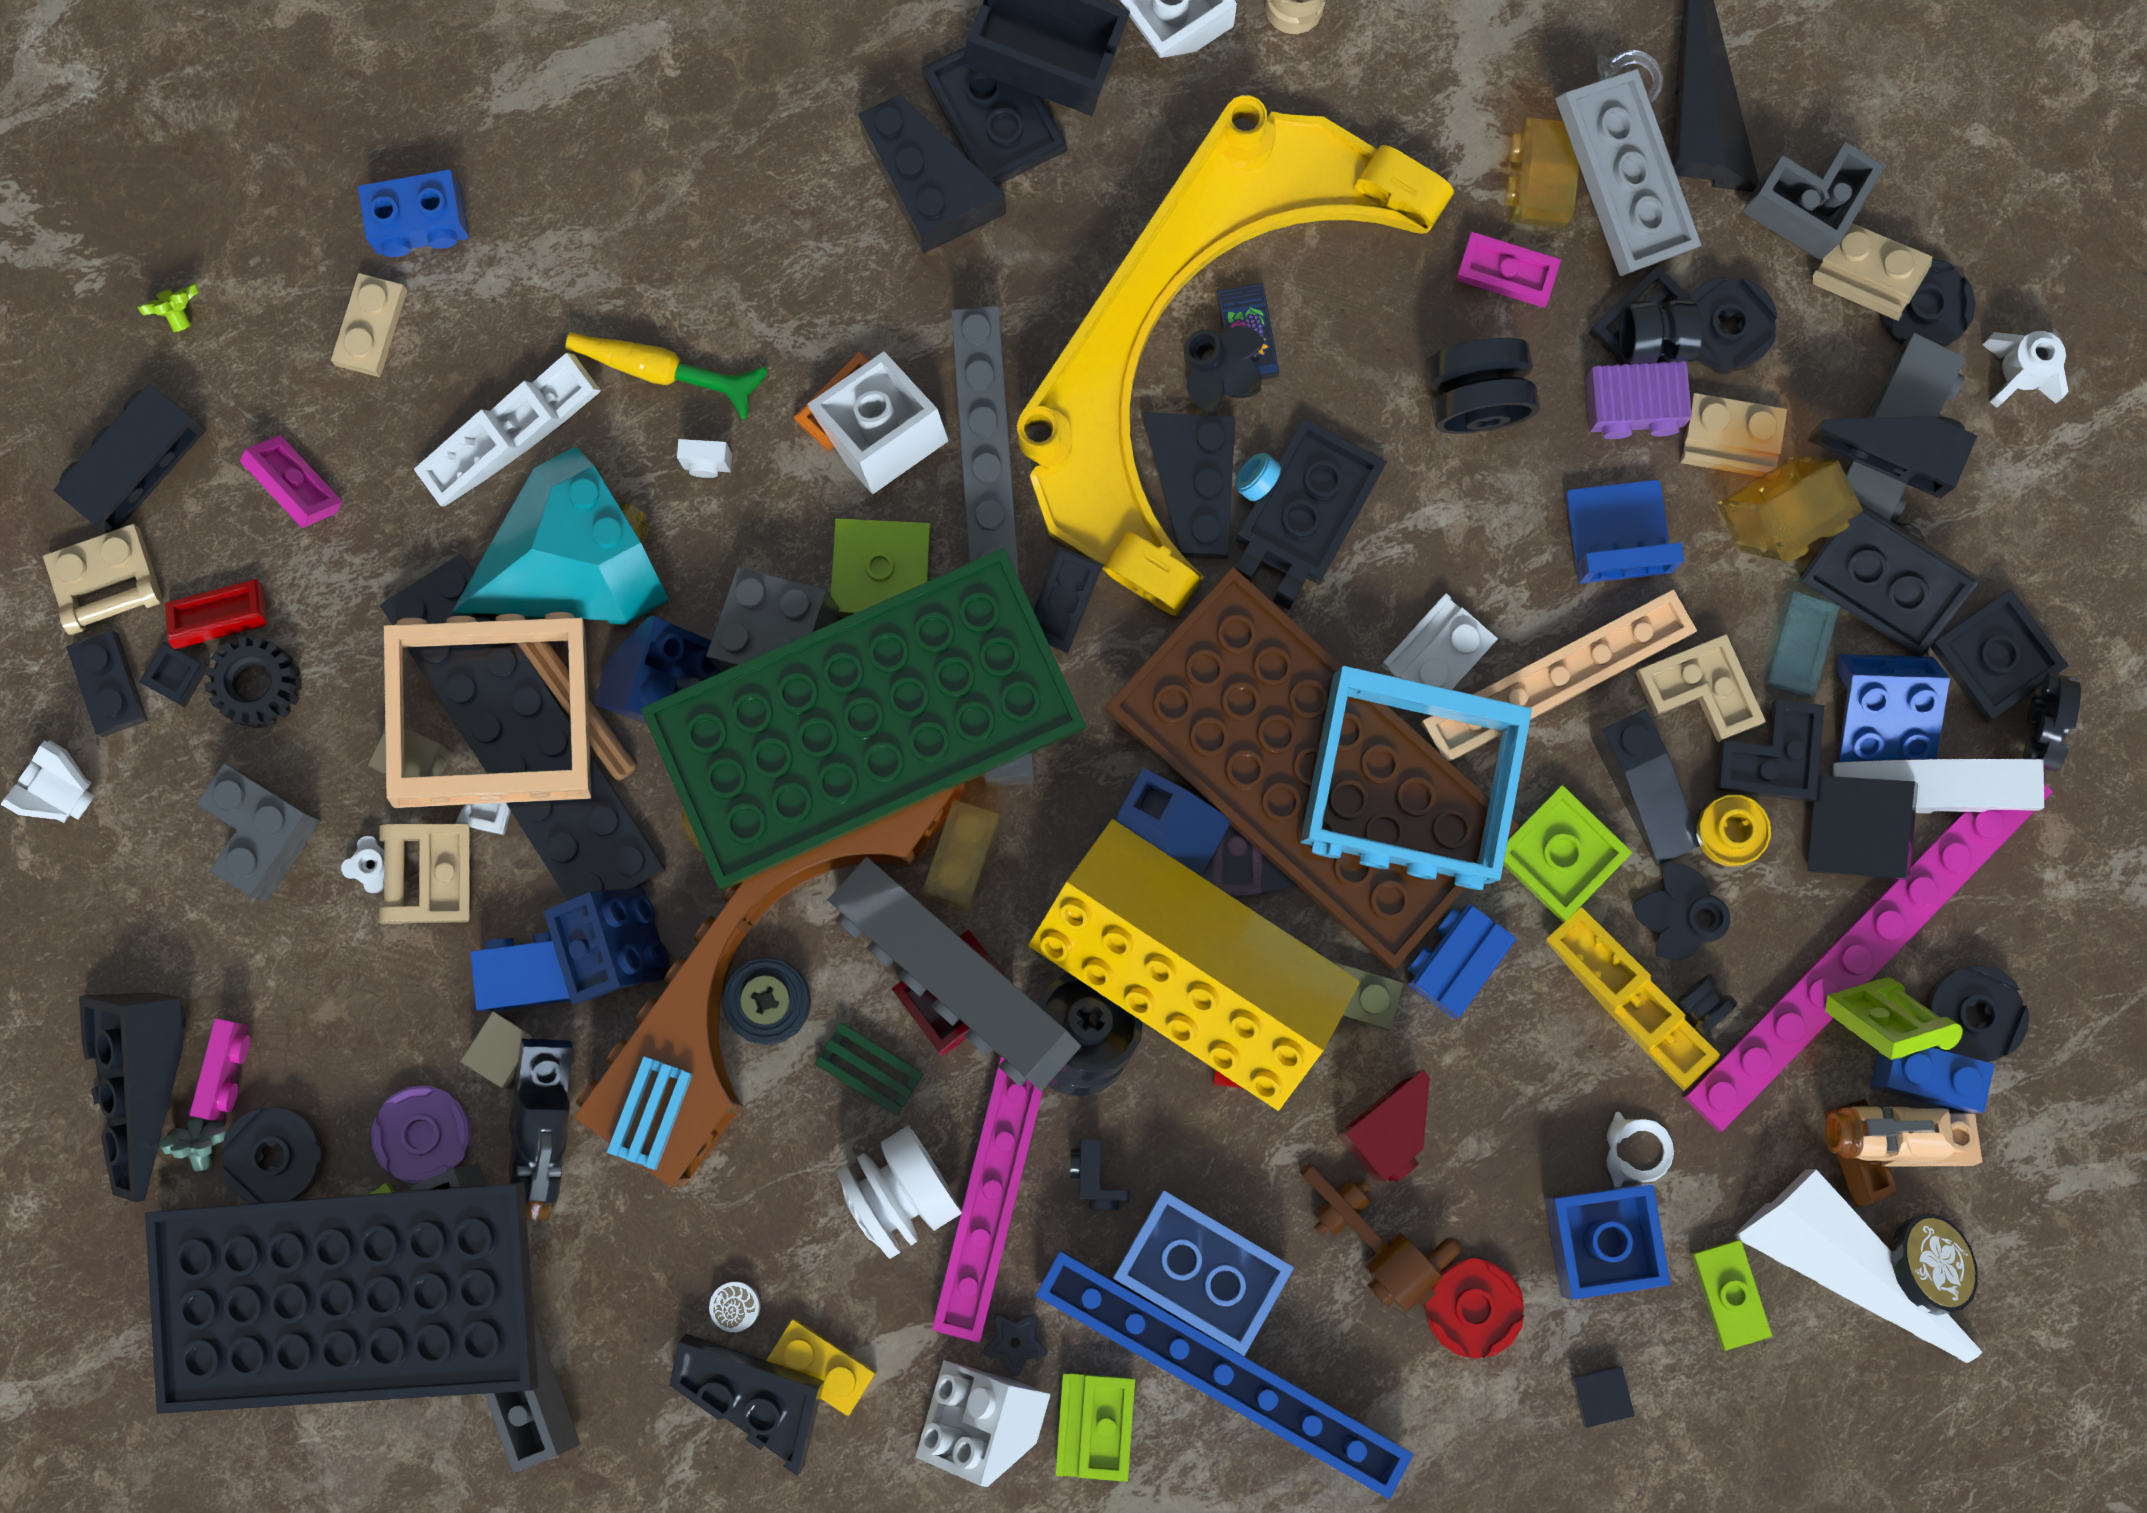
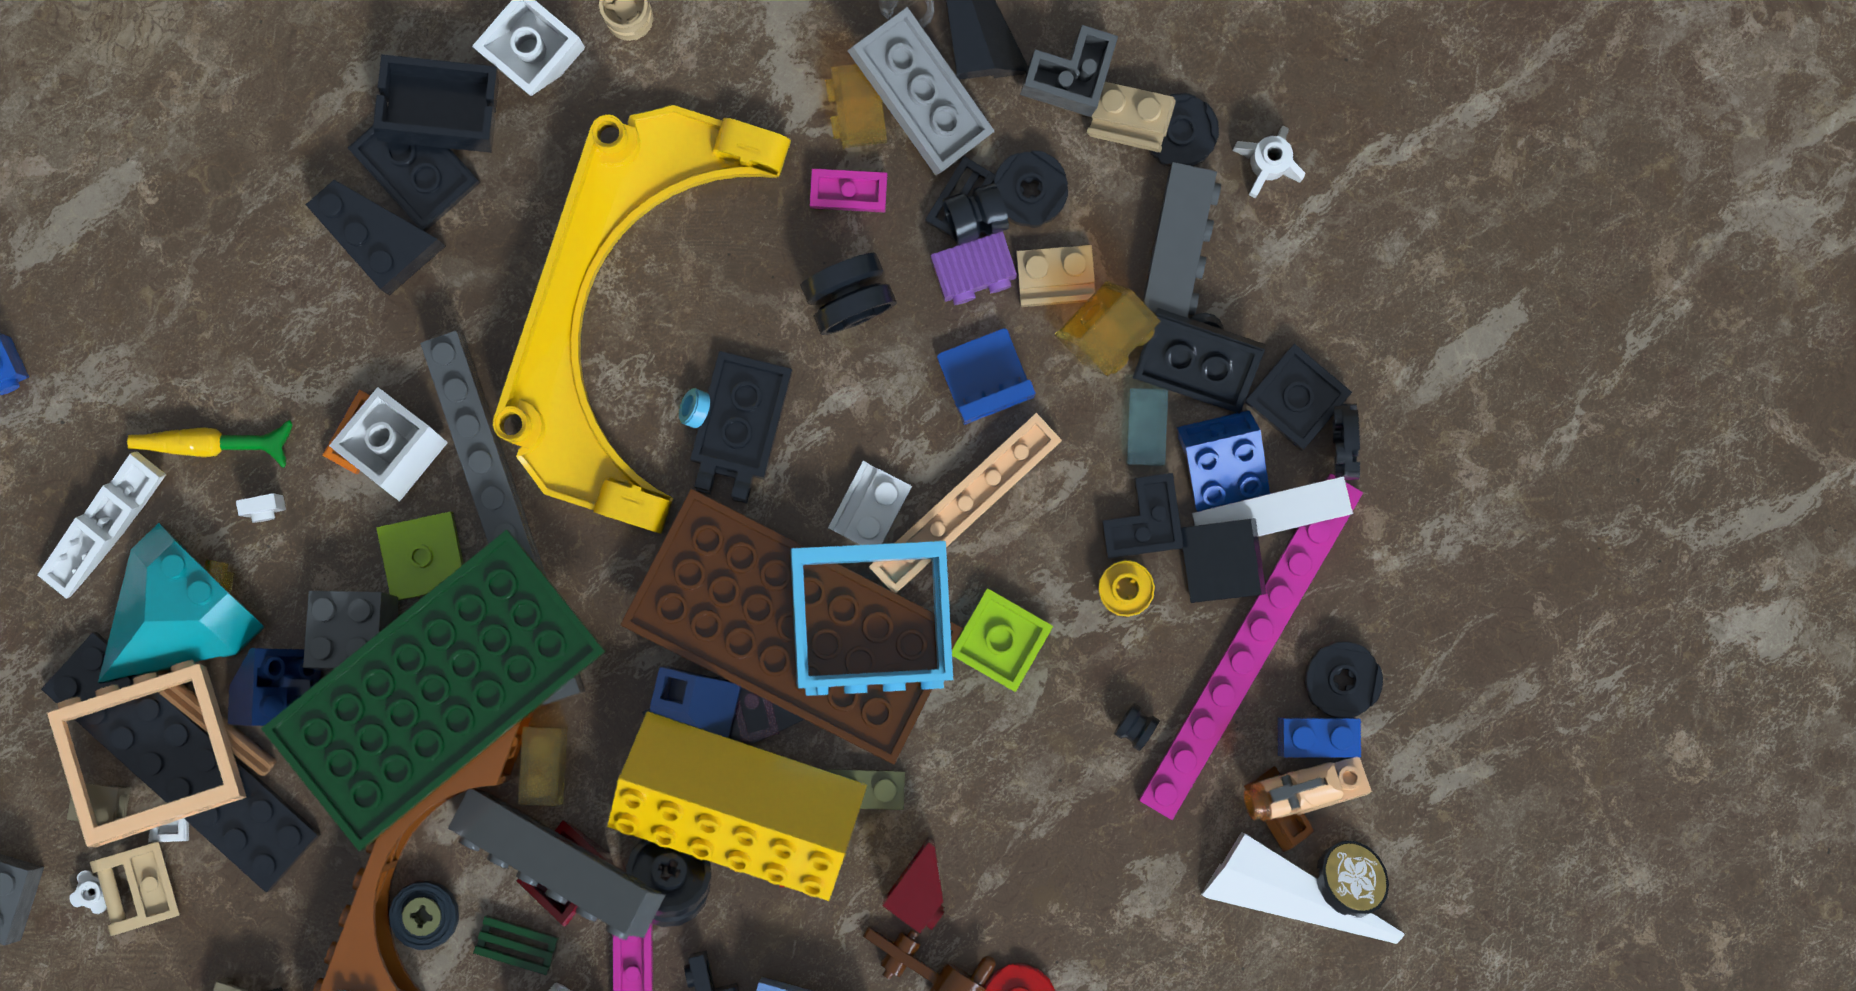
camera: 15 degrees left, 5 degrees up
blue brick [470,932,571,1013] -> none
dark blue bracket [543,887,670,1005] -> none
black plate [1034,546,1104,653] -> none
black wing [1141,412,1235,559] -> none
black plate [1184,326,1265,413] -> none
tile [1216,283,1279,380] -> none
blue brick [1407,904,1516,1019] -> none
blue brick [1544,1184,1671,1300] -> none
yellow slope [1546,907,1720,1091] -> none
black slope [1591,709,1700,867] -> none
white piece [1607,1112,1674,1187] -> none
black plate [1632,863,1730,960] -> none
tan plate [1635,634,1766,742] -> none
lime plate [1690,1240,1773,1351] -> none
black slope [1808,416,1977,499] -> none
lime plate [1825,977,1963,1060] -> none

